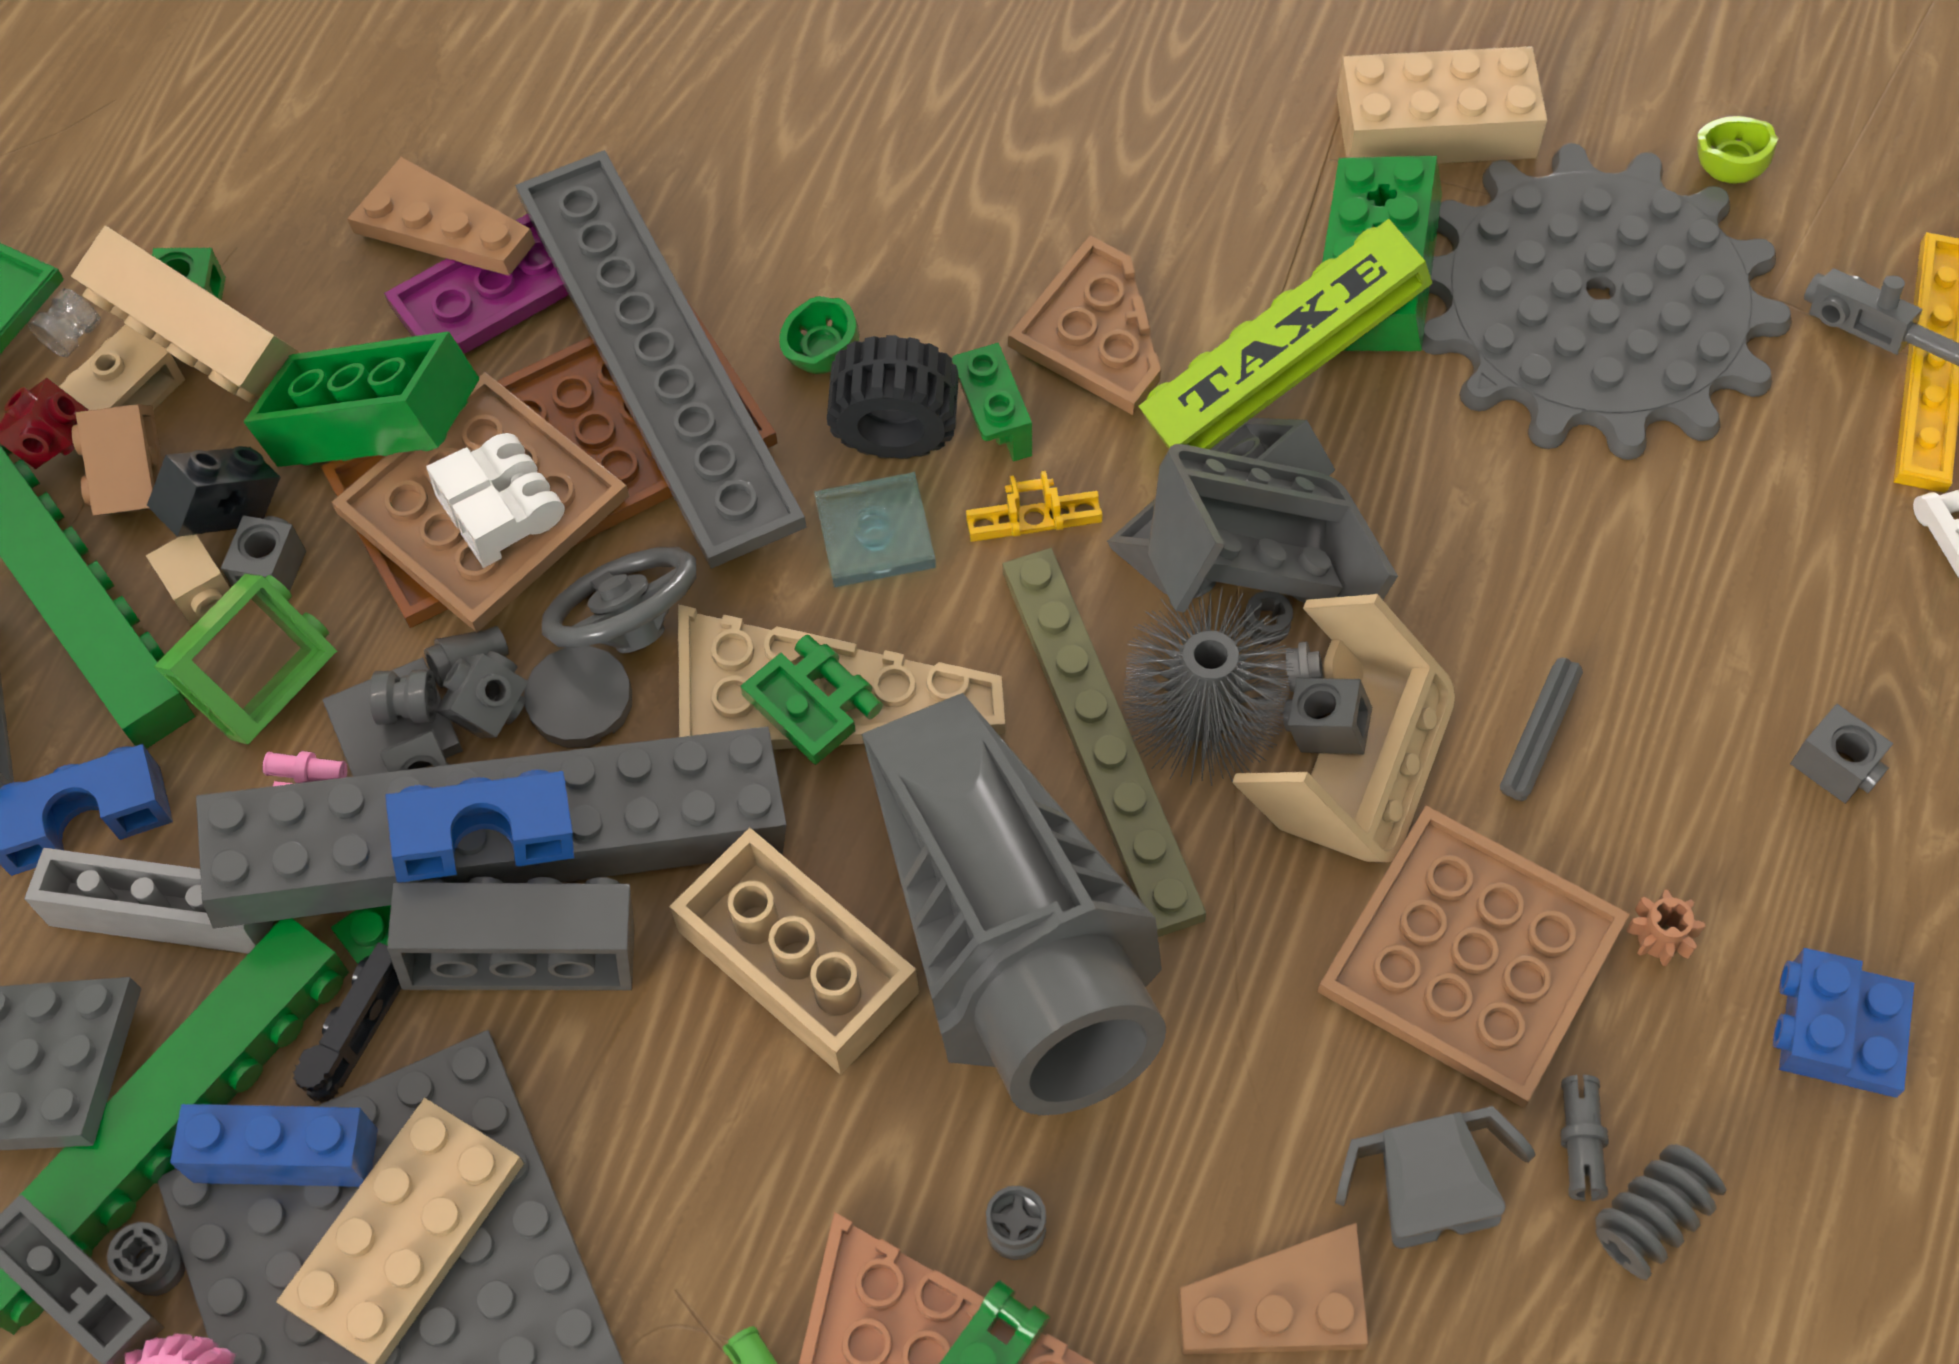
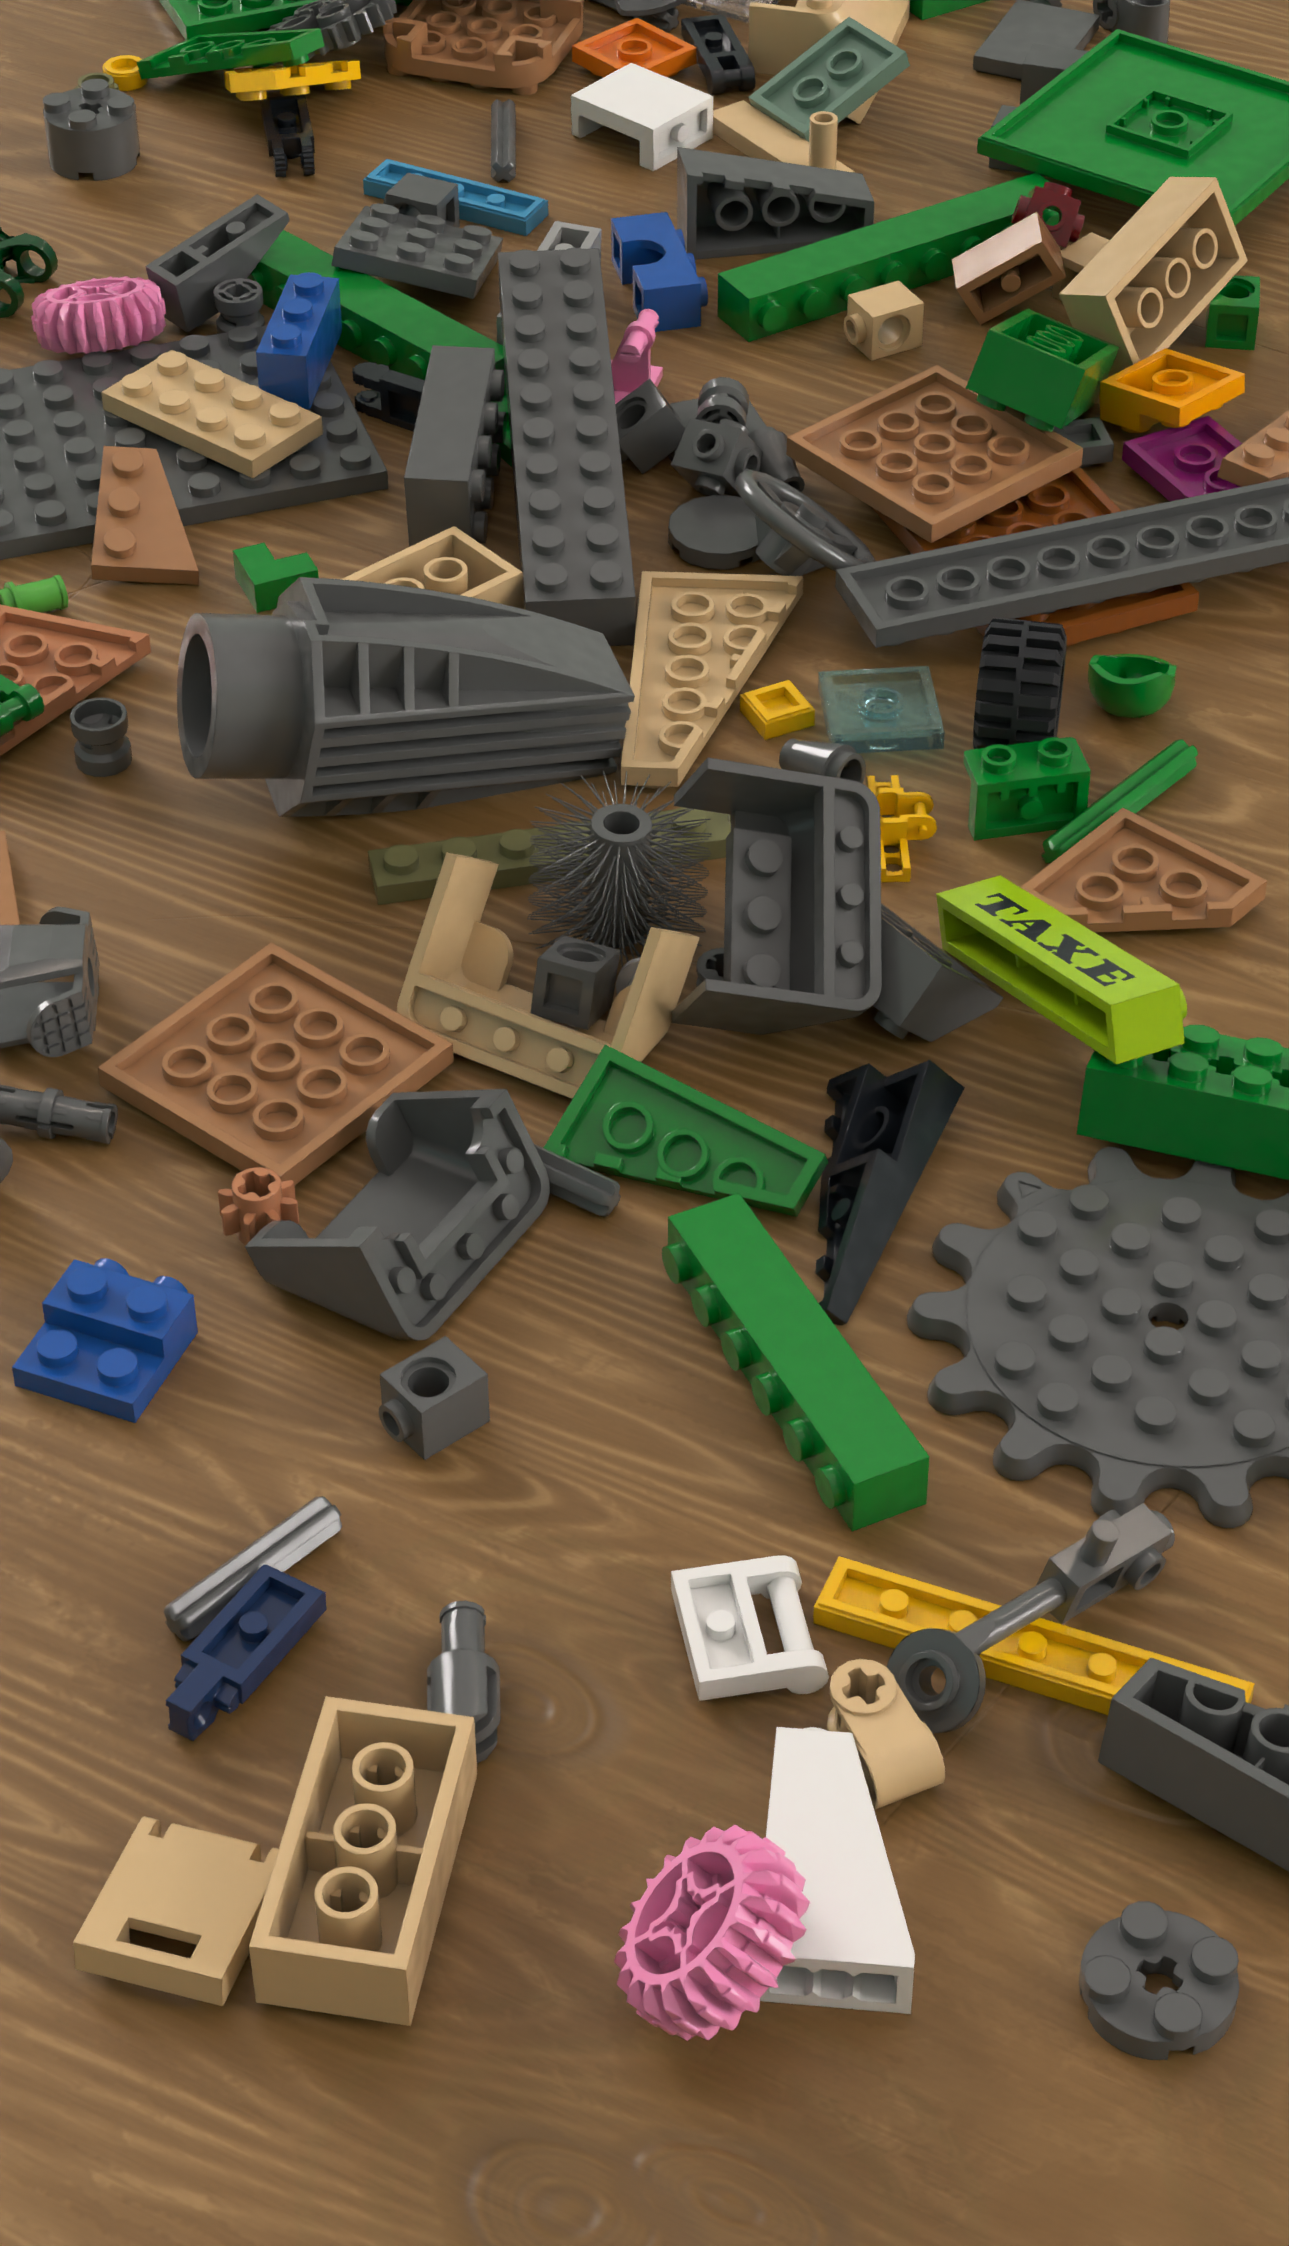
camera: 95 degrees right, 20 degrees down
black brick [147,446,281,537] -> none
bright green window [153,574,337,745] -> none
dark grey brick [221,515,306,591] -> none
blue arch [385,770,574,883] -> none
white legs [426,433,565,568] -> none
green plate [740,635,883,766] -> none
none -> medium nougat wing [91,446,199,585]
none -> green piece [233,543,319,613]
none -> dark grey windscreen [245,1089,550,1341]
none -> green wing [544,1045,828,1217]
none -> green brick [662,1193,930,1531]
none -> yellow tile [740,680,815,740]
none -> dark grey cone [779,738,866,783]
none -> black wedge [815,1060,965,1325]
none -> green axle [1041,739,1198,864]
none -> light orange plate [1099,348,1245,433]

